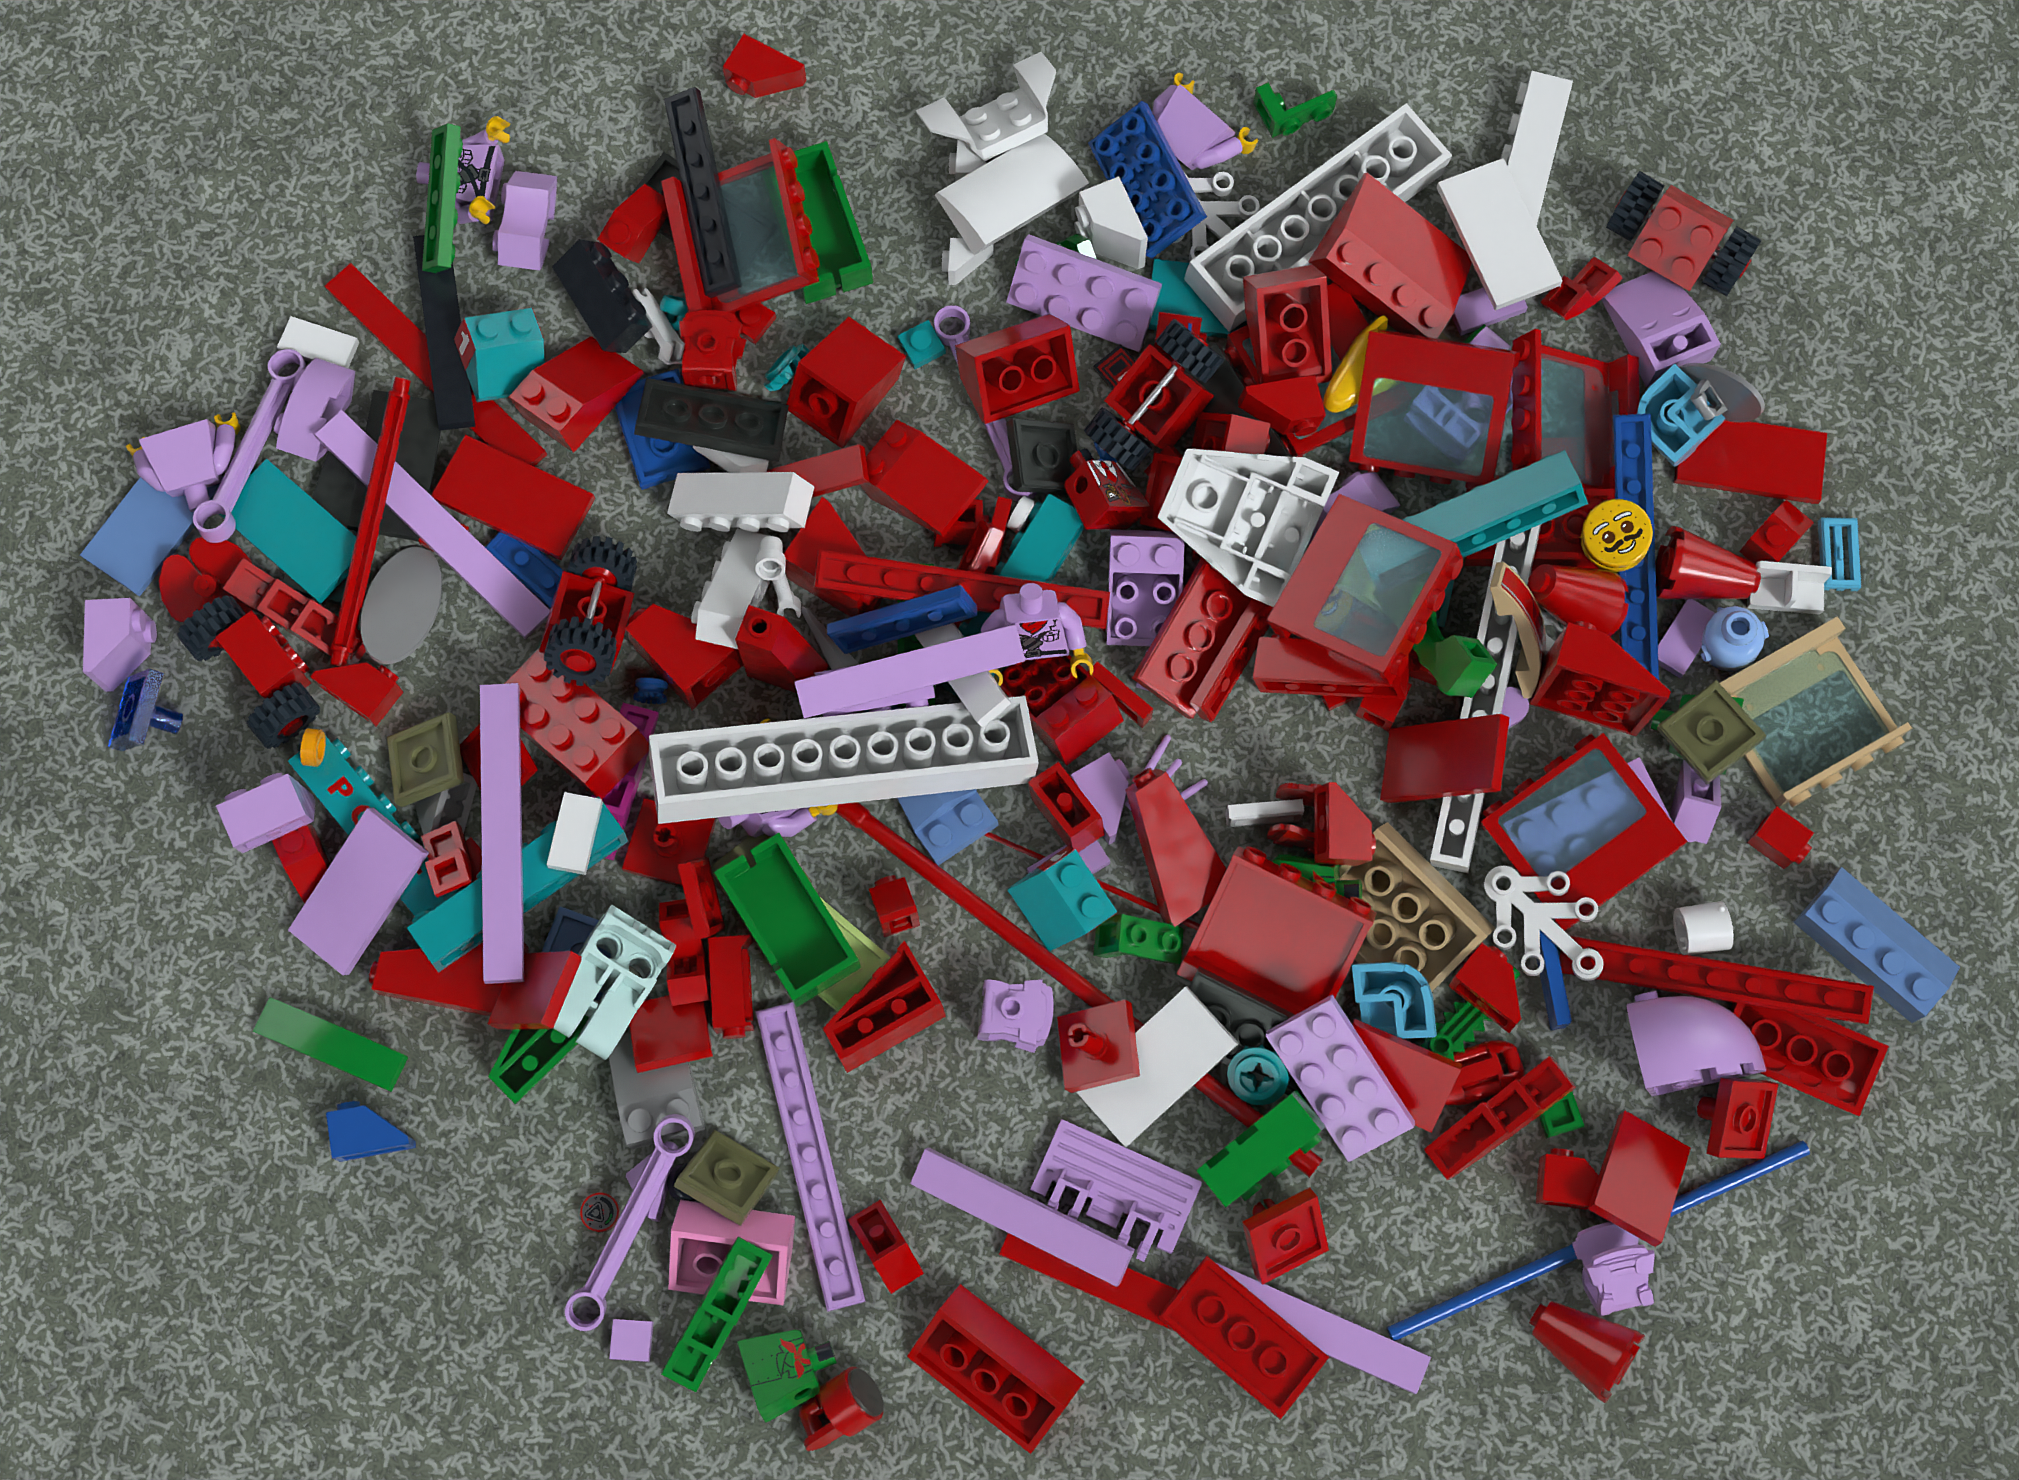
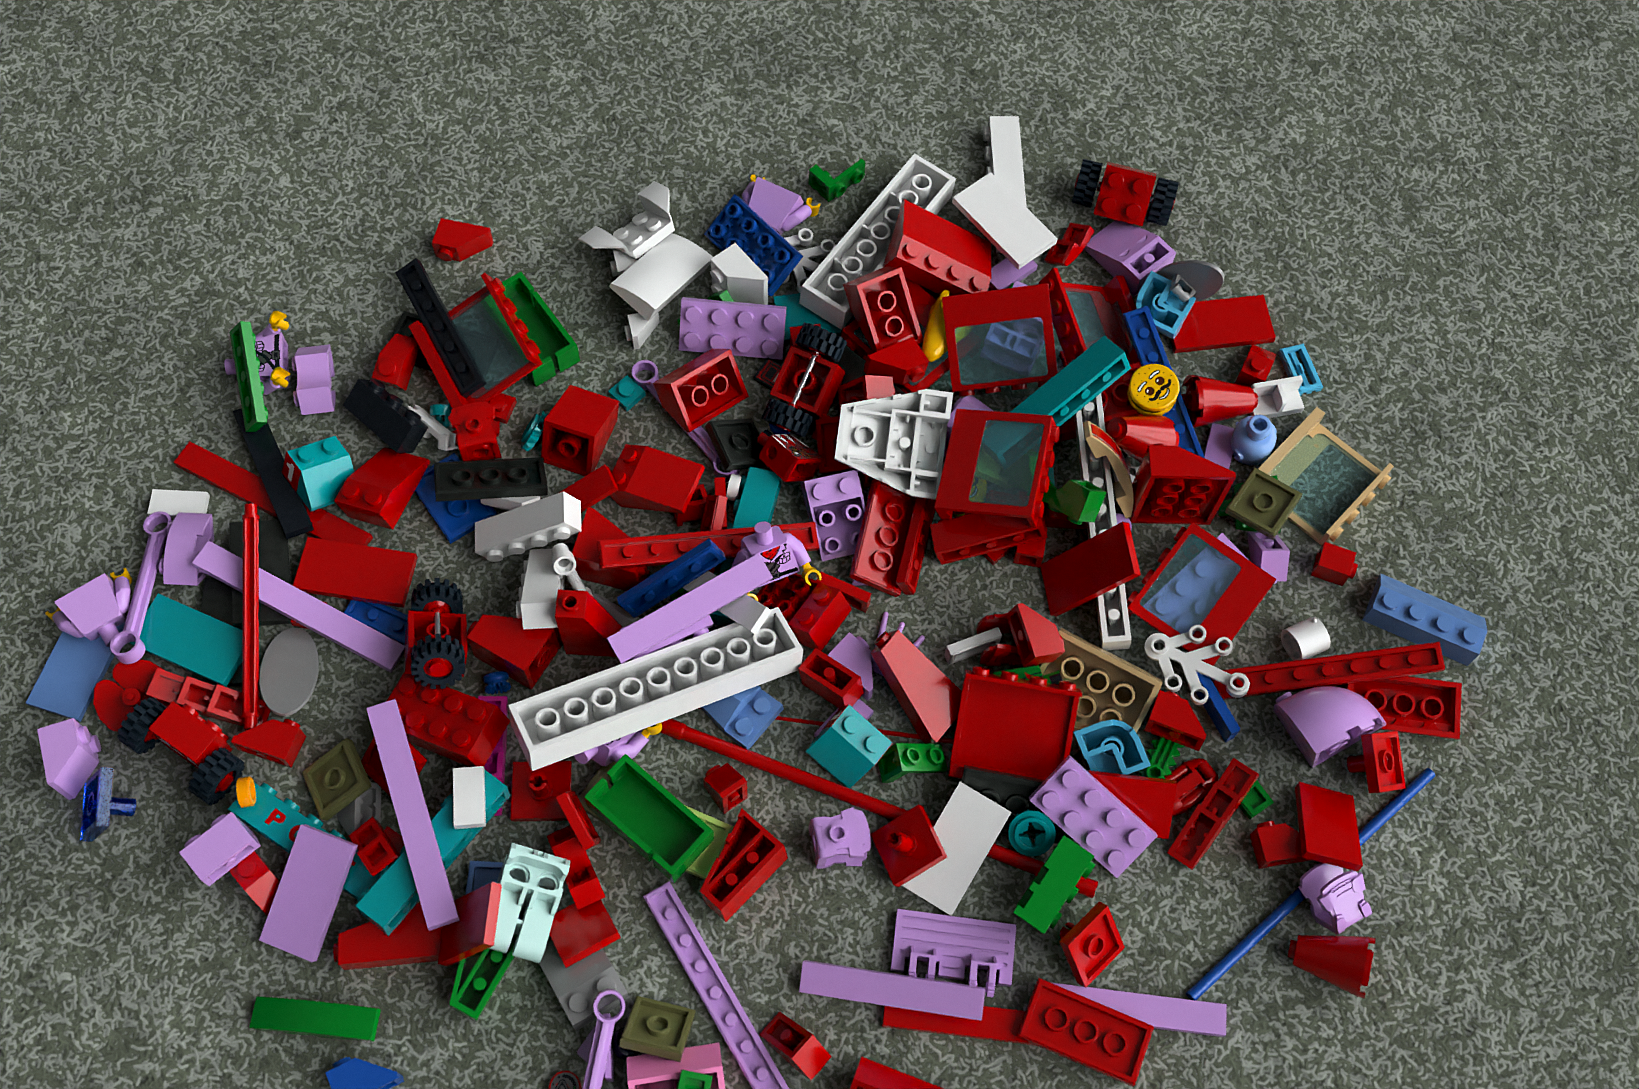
camera: 20 degrees left, 10 degrees down
red window [708,934,754,1039] -> none

